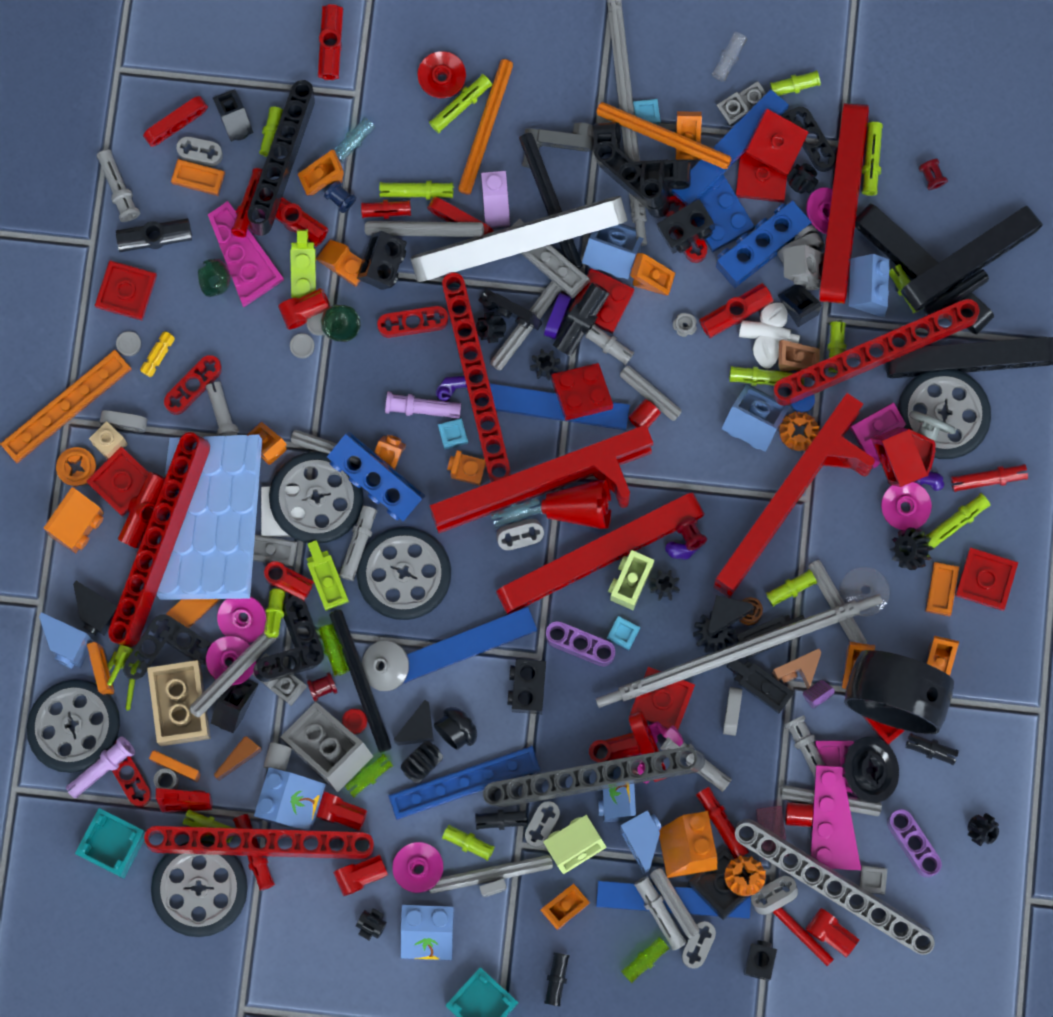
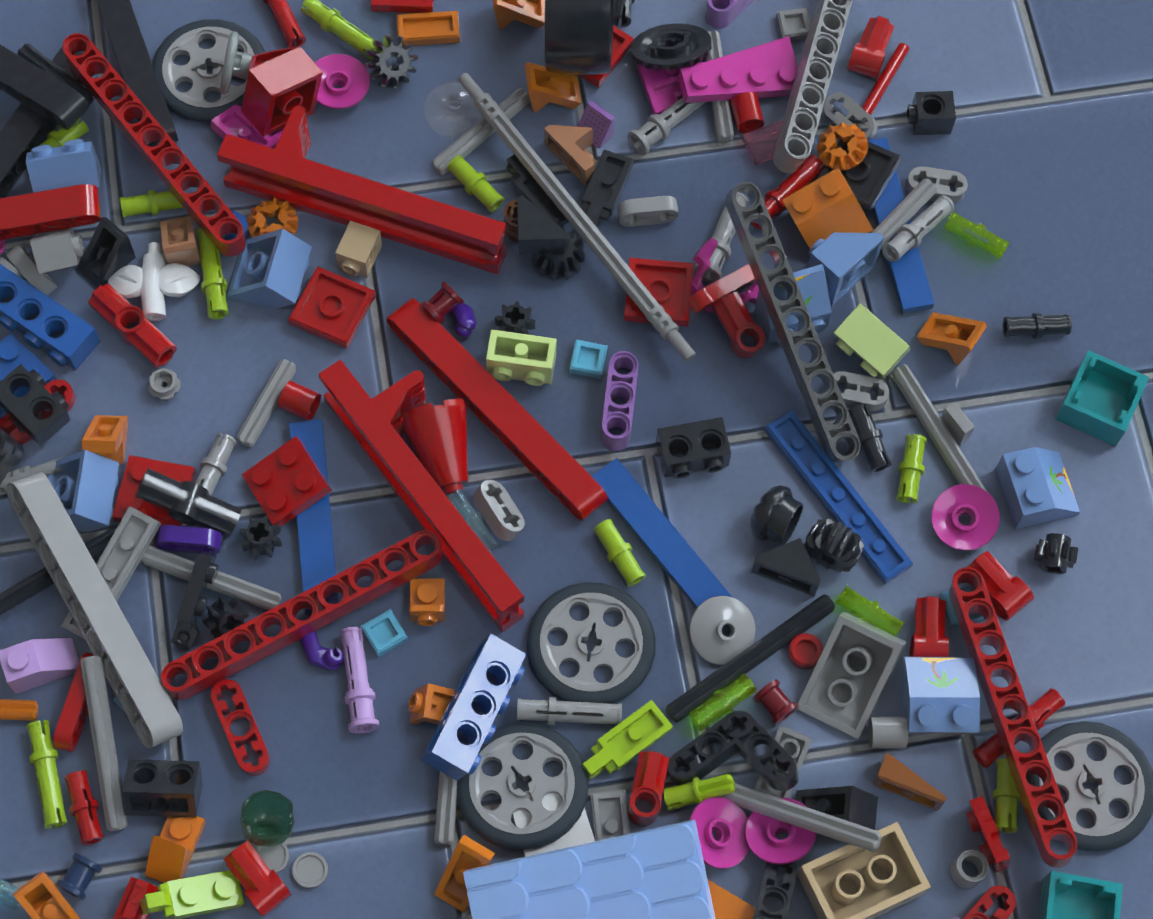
camera: 110 degrees left, 10 degrees down
orange tile [149,750,201,782] -> none
none -> red plate [288,266,376,349]
none -> tan brick [335,221,382,278]
none -> lime pin [593,519,646,587]

